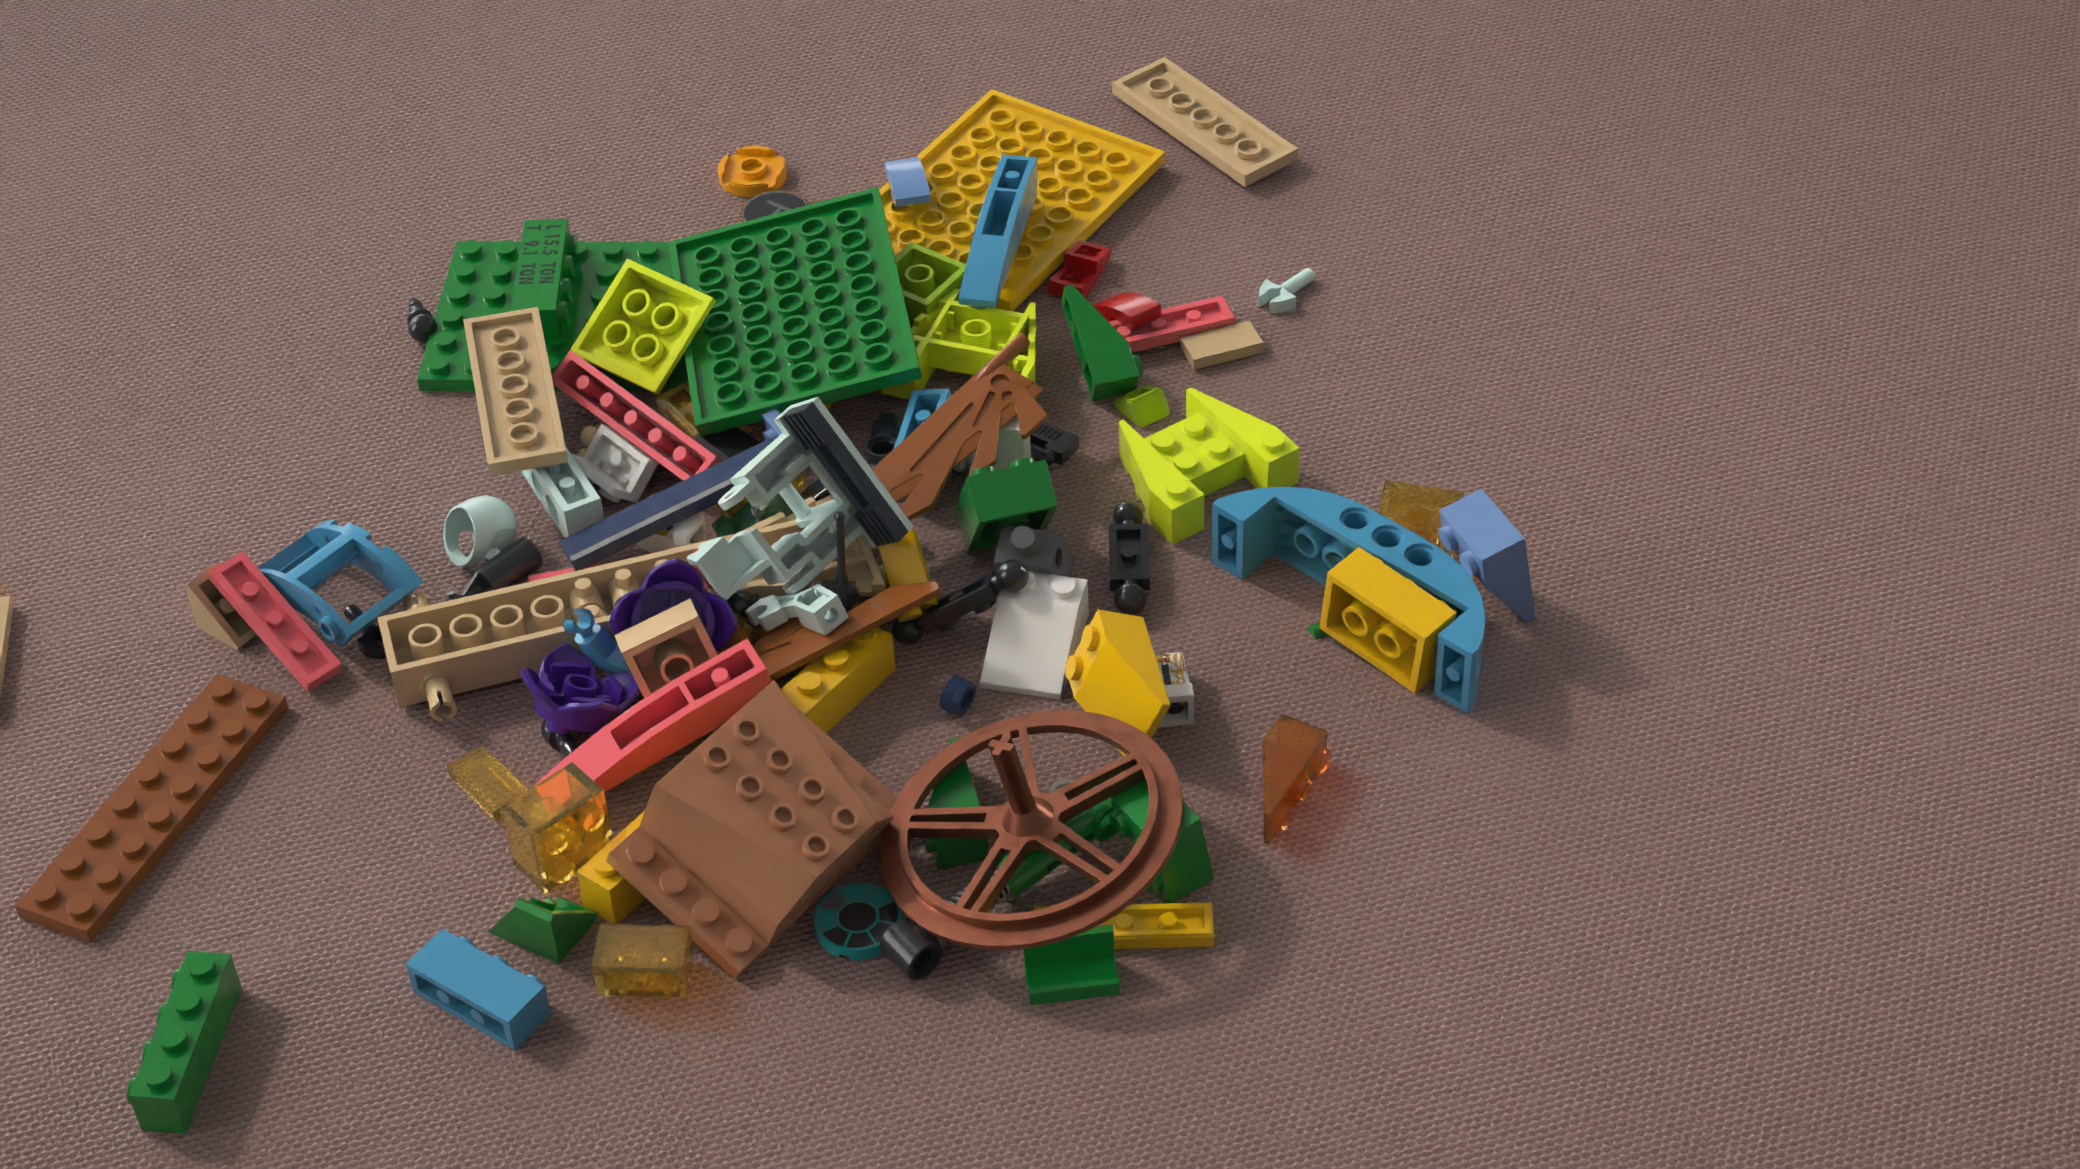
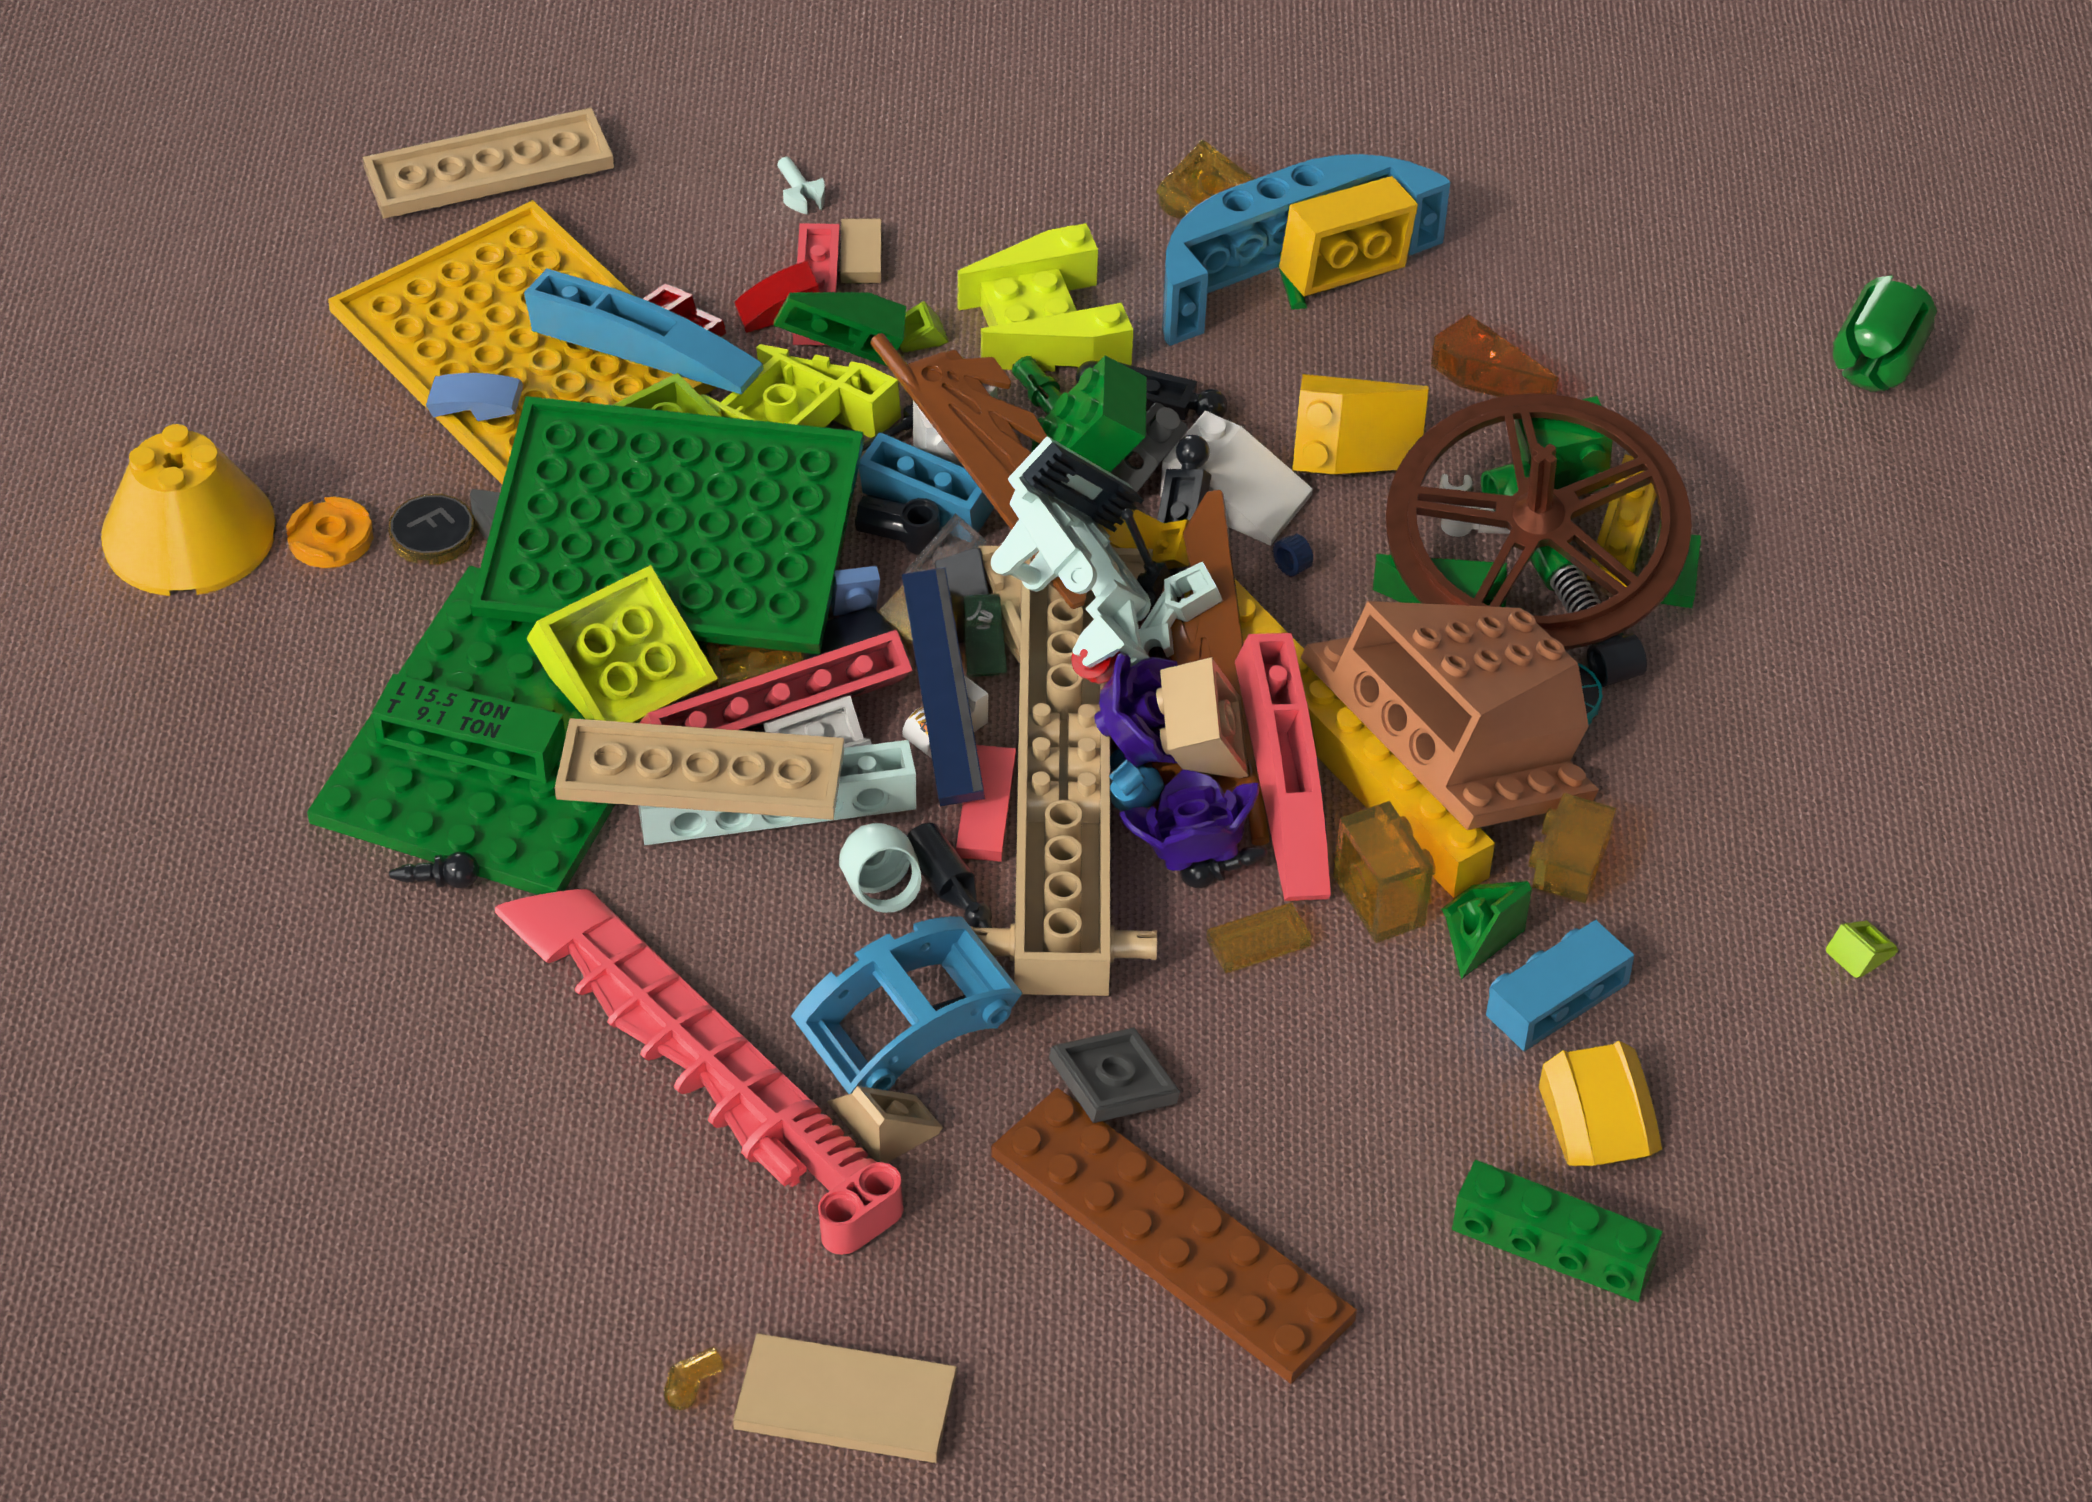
camera: 75 degrees left, 5 degrees up
coral plate [209,551,342,692] -> none
medium blue slope [1438,489,1535,623] -> none
none -> yellow cone [101,424,275,596]
none -> coral piece [495,889,904,1255]
none -> green pin [1012,356,1062,415]
none -> dark grey tile [1049,1027,1180,1123]
none -> yellow slope [1539,1040,1662,1166]
none -> green cylinder [1833,275,1937,392]

